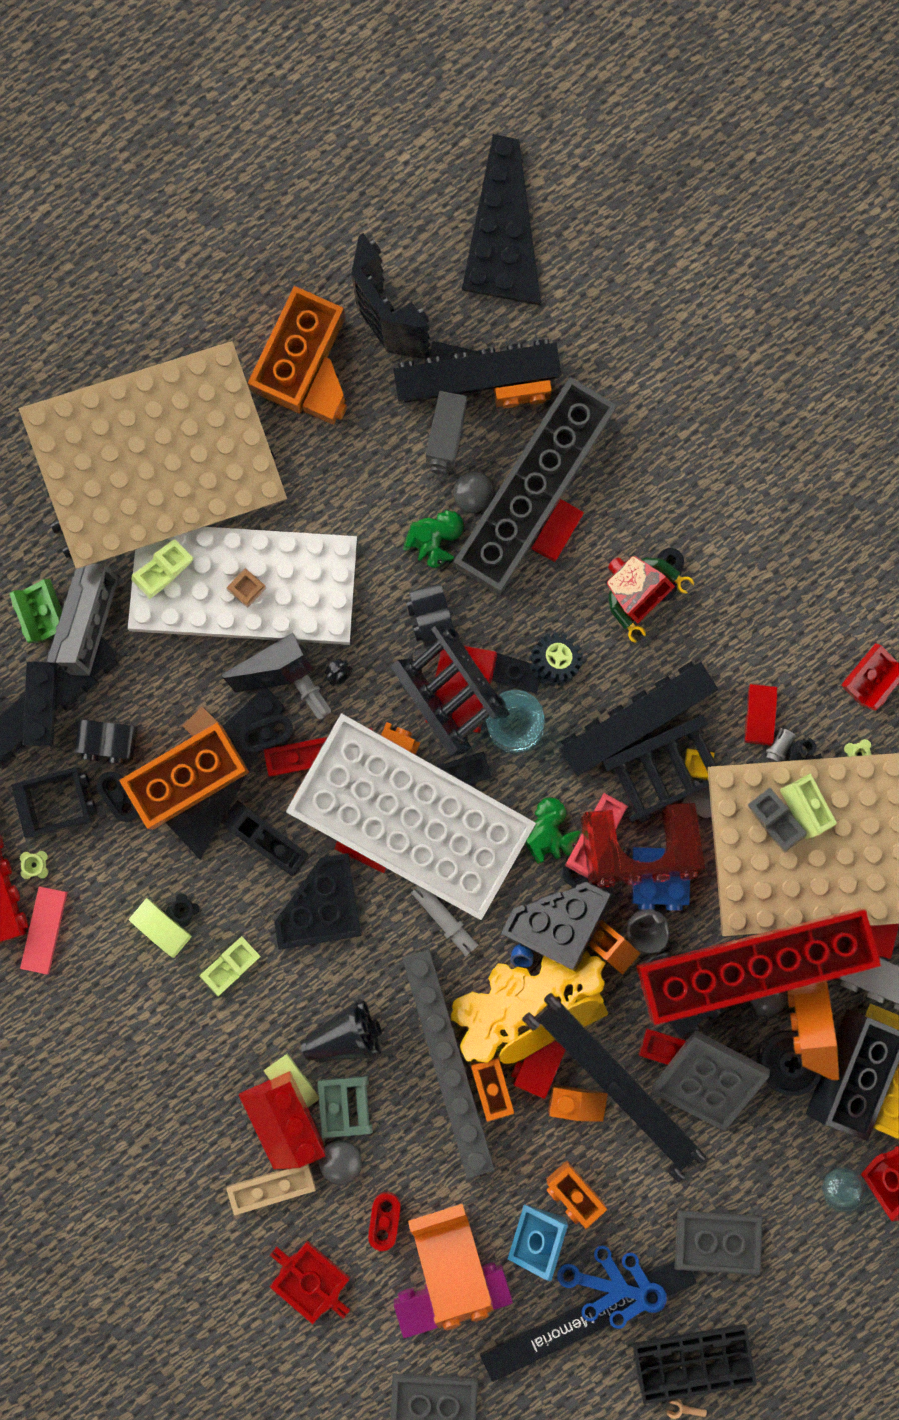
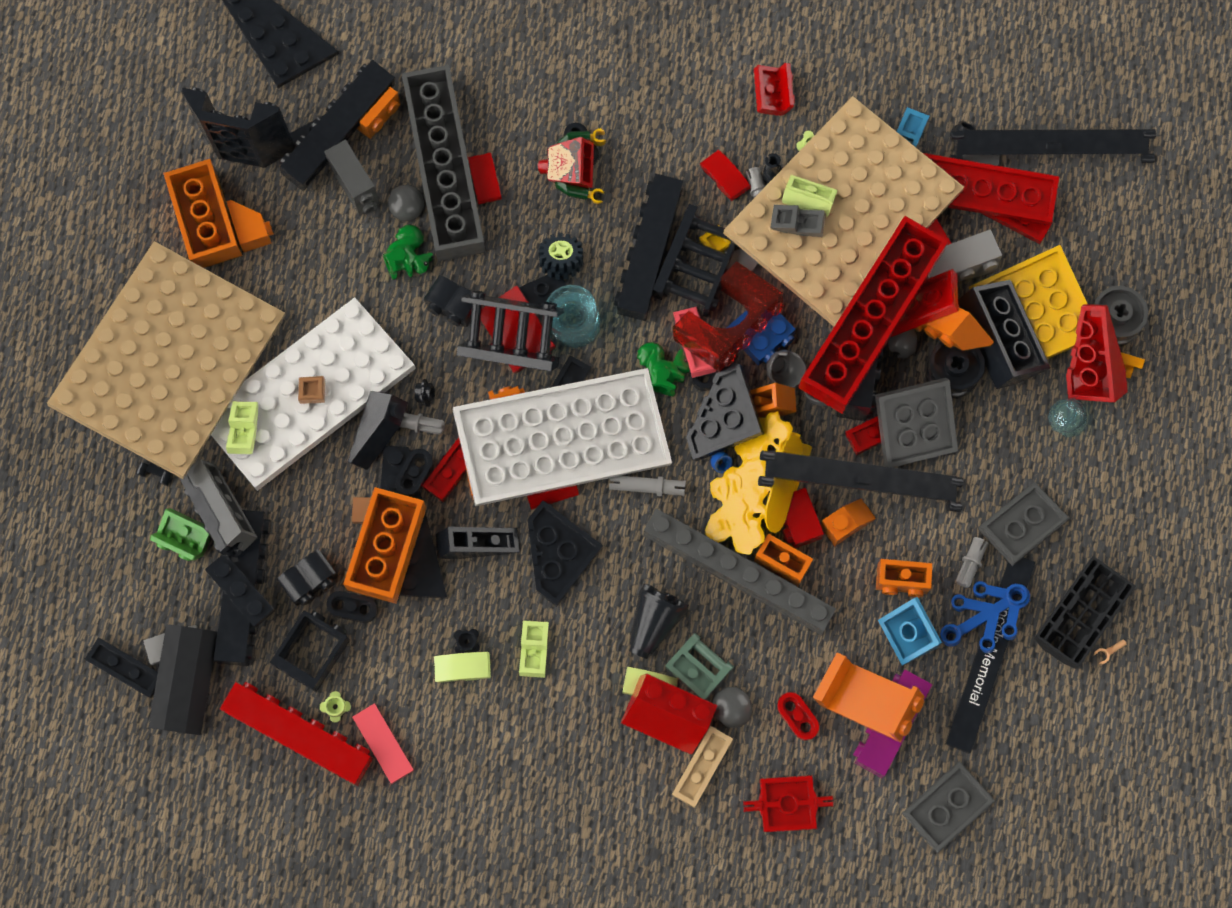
camera: 45 degrees left, 10 degrees down
none -> red tile [891,269,959,337]
none -> light grey axle [956,537,989,588]

